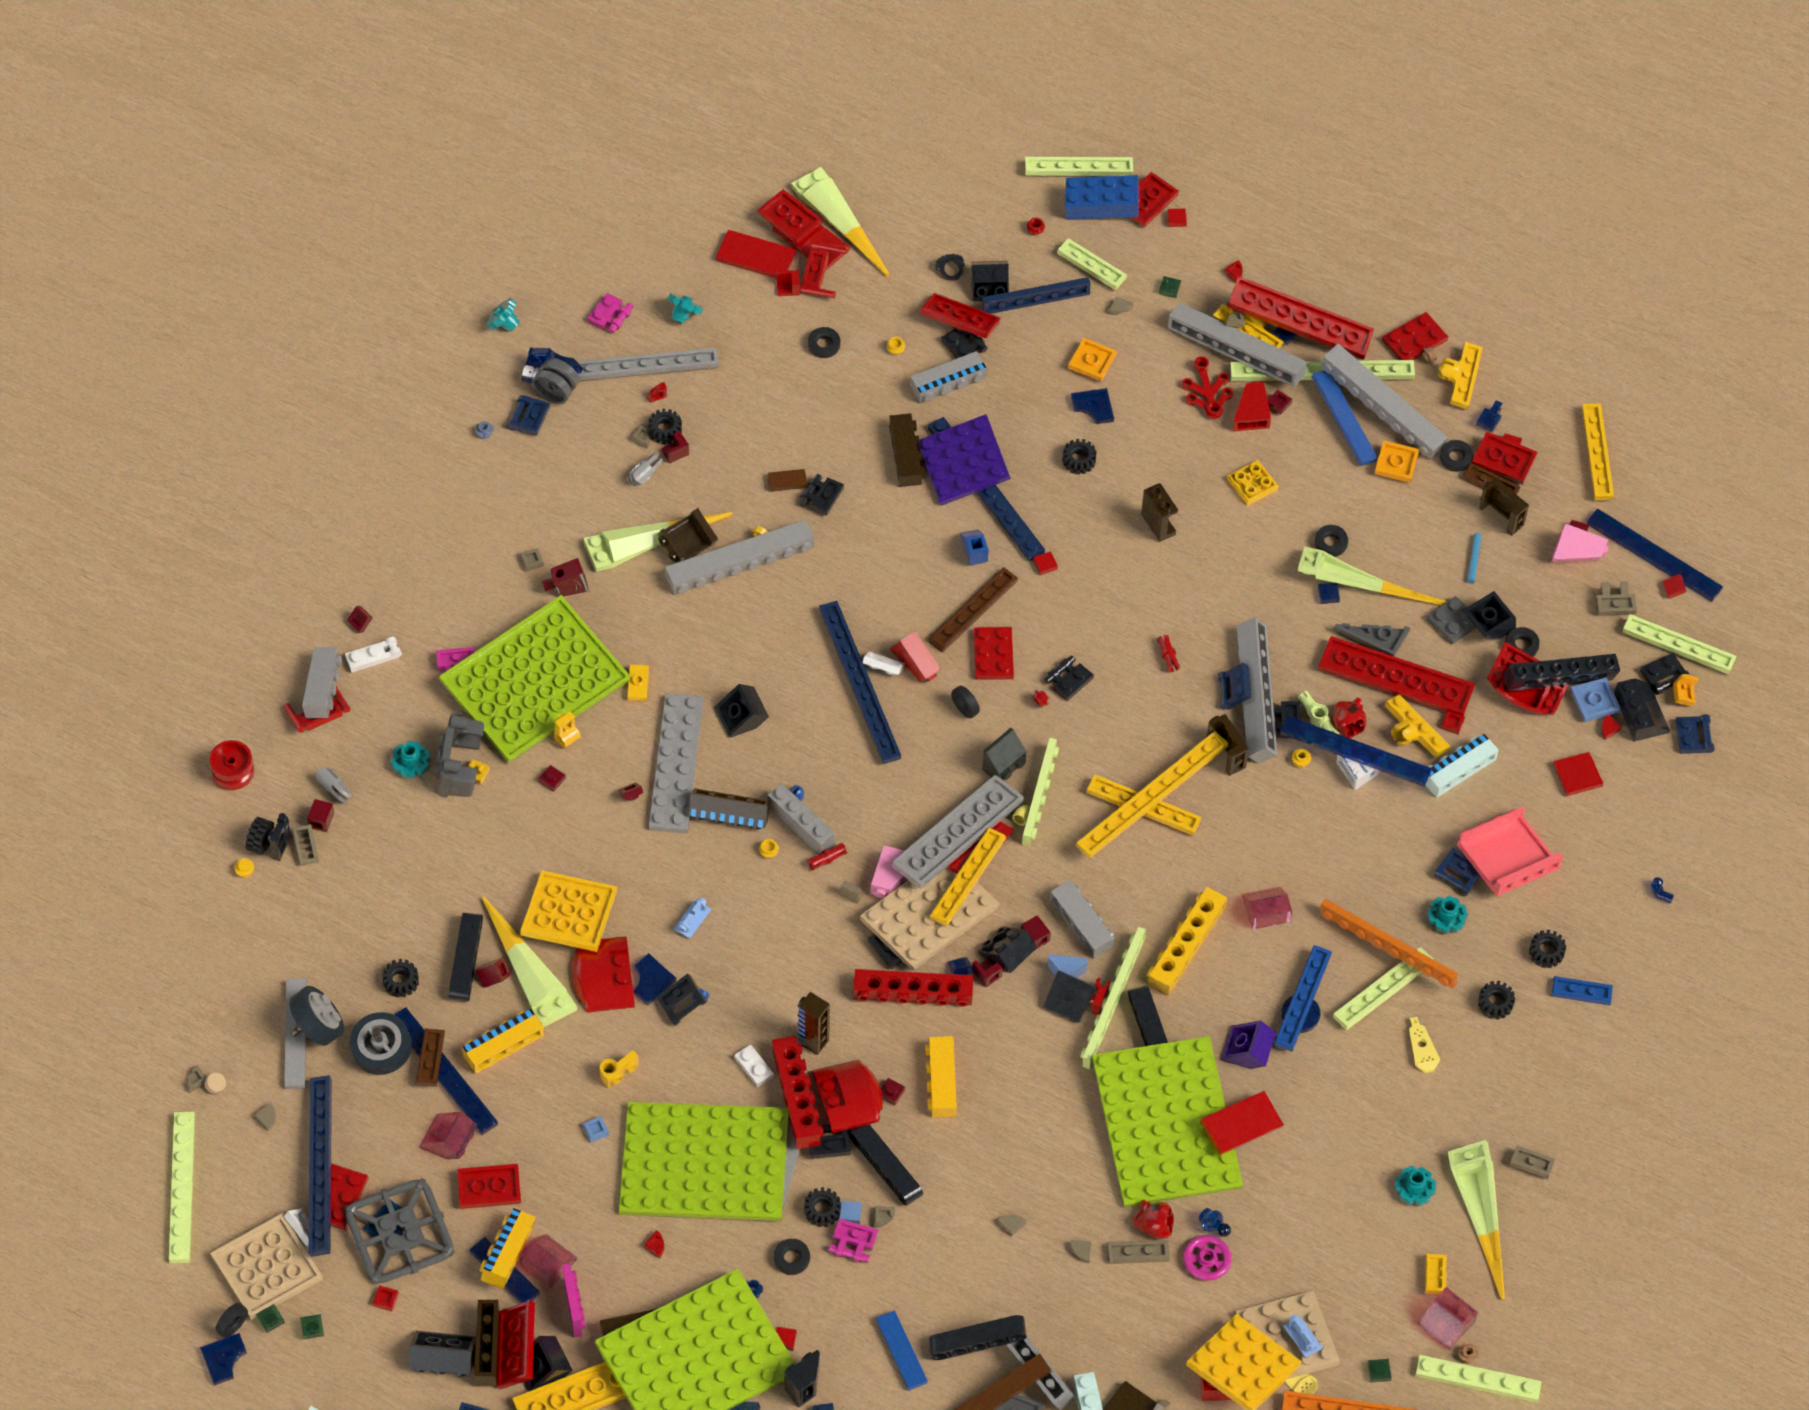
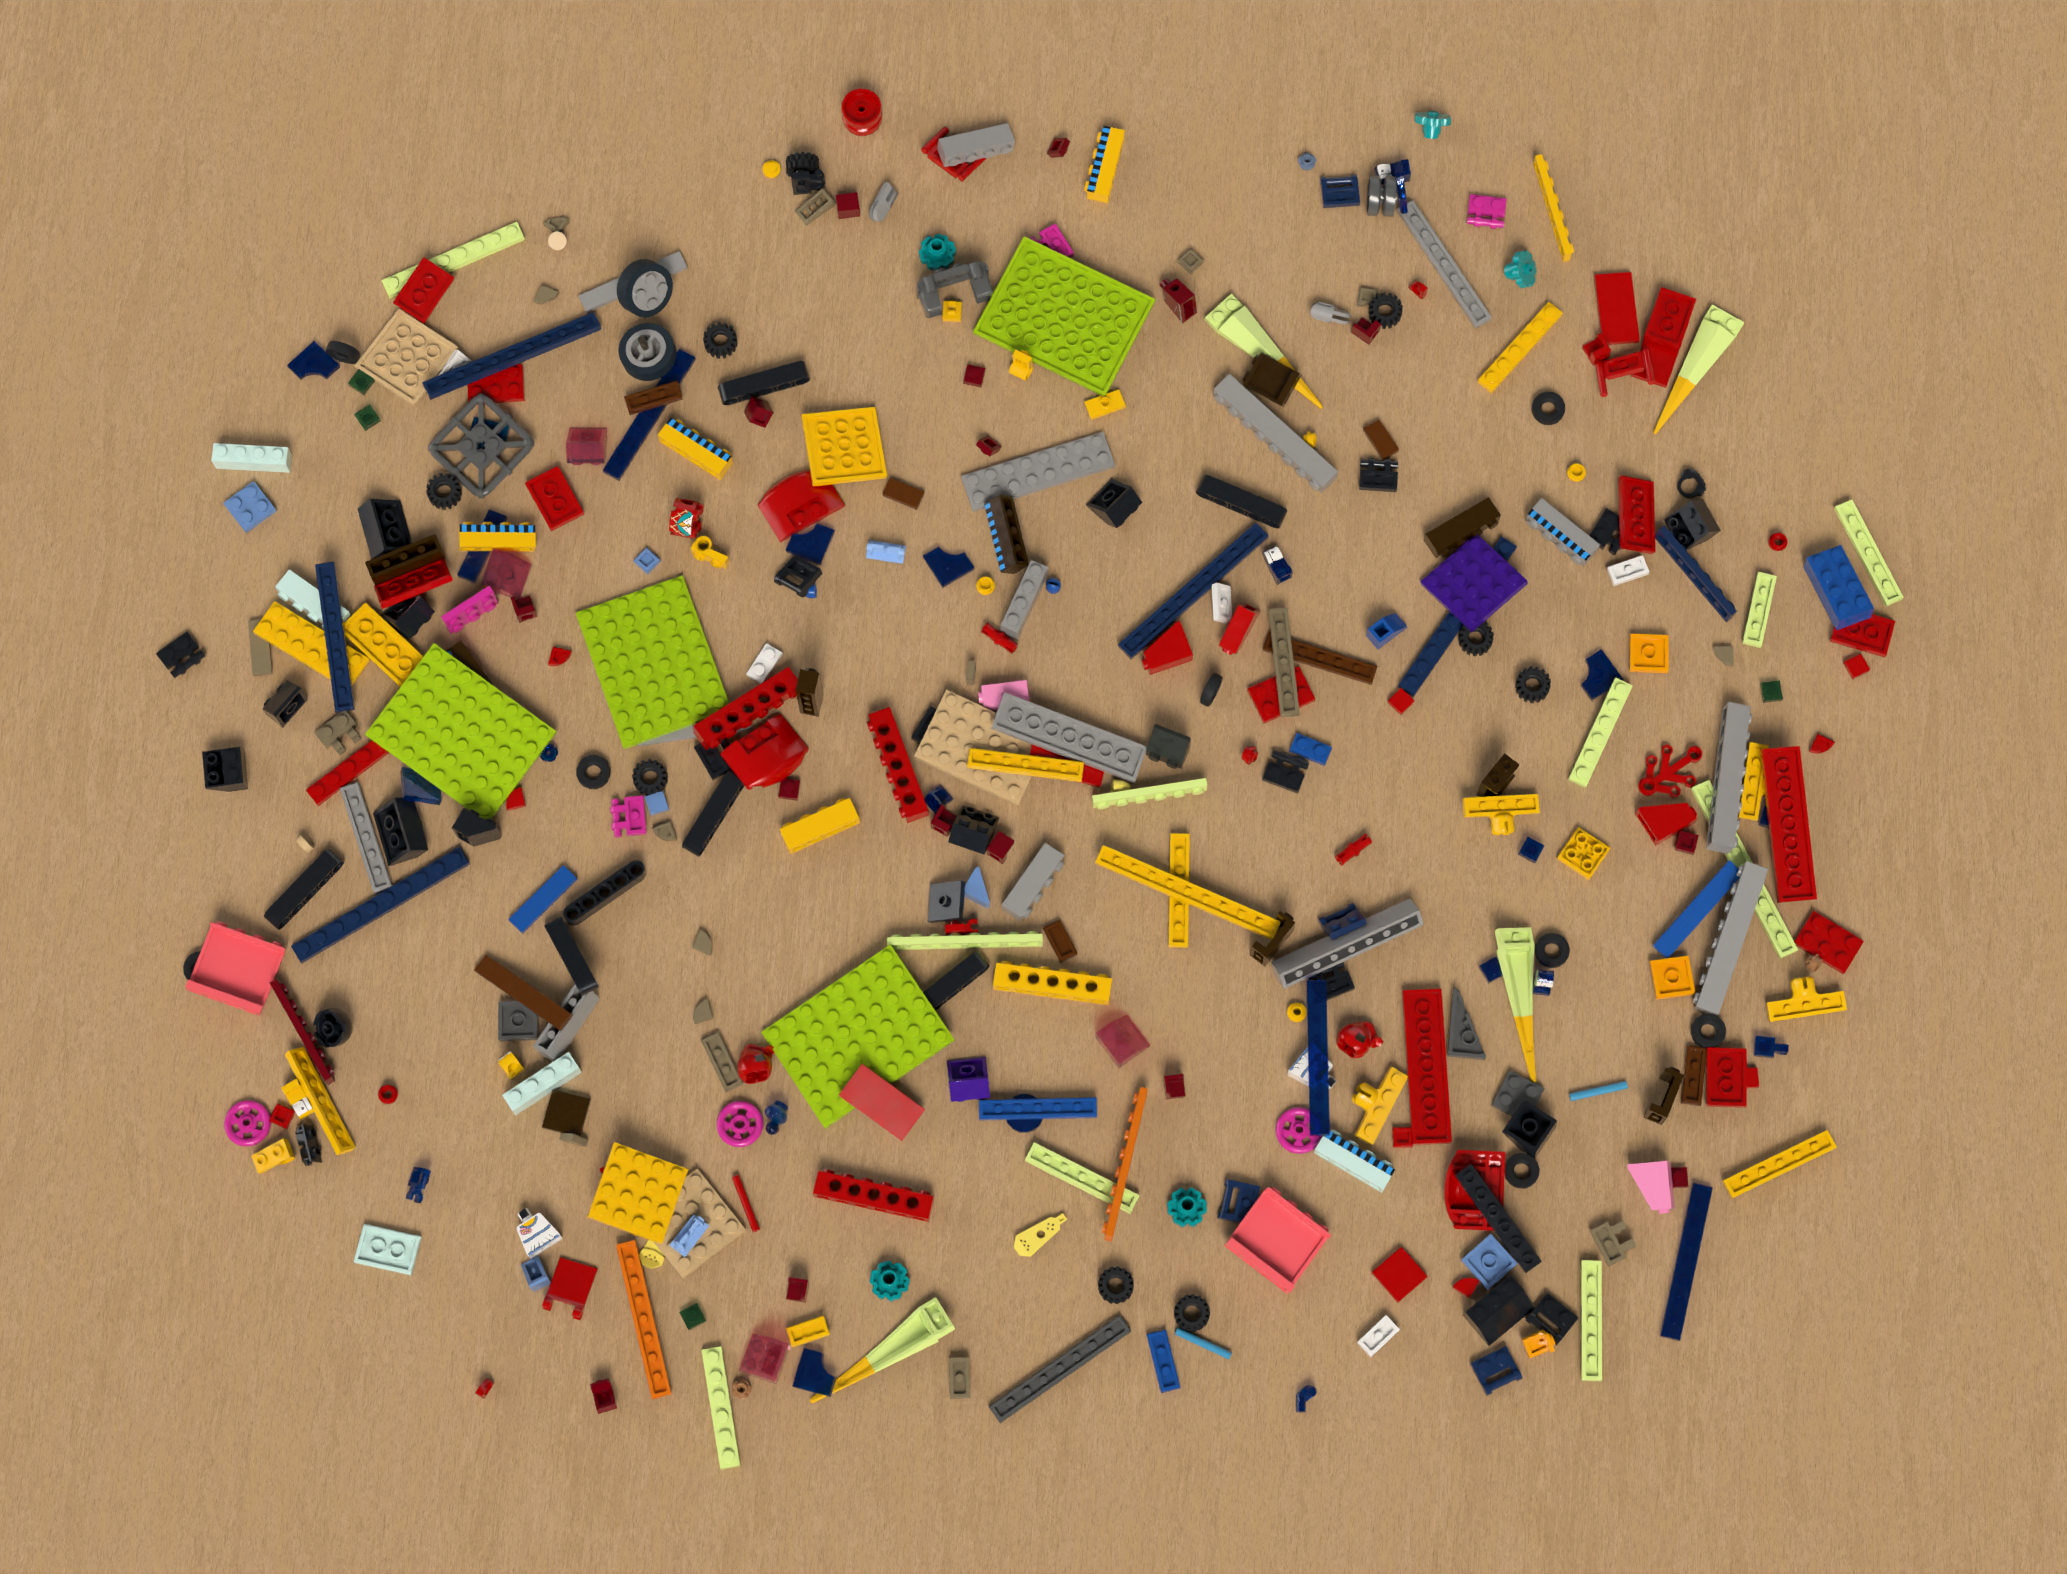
camera: 70 degrees right, 15 degrees up
white plate [345,637,402,673] -> none
red tile [372,1285,399,1311] -> none
yellowish green plate [482,896,577,1028] -> none
dark tan tile [1226,311,1245,328] -> none
yellowish green pin [1298,691,1340,742] -> none
red tile [1663,574,1687,599] -> none
none -> red plate [393,257,455,324]
none -> black tyre [426,473,462,510]
none -> dark red panel [510,596,537,623]
none -> black beam [563,860,646,926]
none -> red brick [669,498,704,539]
none -> red bar [732,1175,760,1233]
none -> dark red panel [786,1277,809,1303]
none -> clear blue tile [792,1348,836,1397]
none -> red brick [813,1169,934,1222]
none -> reddish brown tile [883,478,925,510]
none -> clear blue tile [923,547,975,588]
none -> dark grey tile [989,1315,1131,1424]
none -> reddish brown tile [1043,920,1078,963]
none -> yellow brick [1084,126,1125,203]
none -> red slope [1141,621,1193,675]
none -> dark red panel [1163,1074,1186,1100]
none -> dark azure bar [1175,1327,1232,1360]
none -> black beam [1196,475,1287,529]
none -> clear blue leg [1262,546,1293,585]
none -> dark tan plate [1268,608,1300,718]
none -> dark pink plate [1276,1107,1323,1154]
none -> blue plate [1289,733,1332,766]
none -> white plate [1357,1315,1400,1358]
none -> black tyre [1458,622,1494,656]
none -> yellow plate [1462,794,1540,836]
none -> yellow plate [1478,302,1563,394]
none -> clear blue plate [1518,837,1545,863]
none -> clear blue leg [1532,969,1554,996]
none -> yellow plate [1533,154,1574,262]
none -> yellowish green plate [1568,678,1633,788]
none -> white plate [1607,555,1650,586]

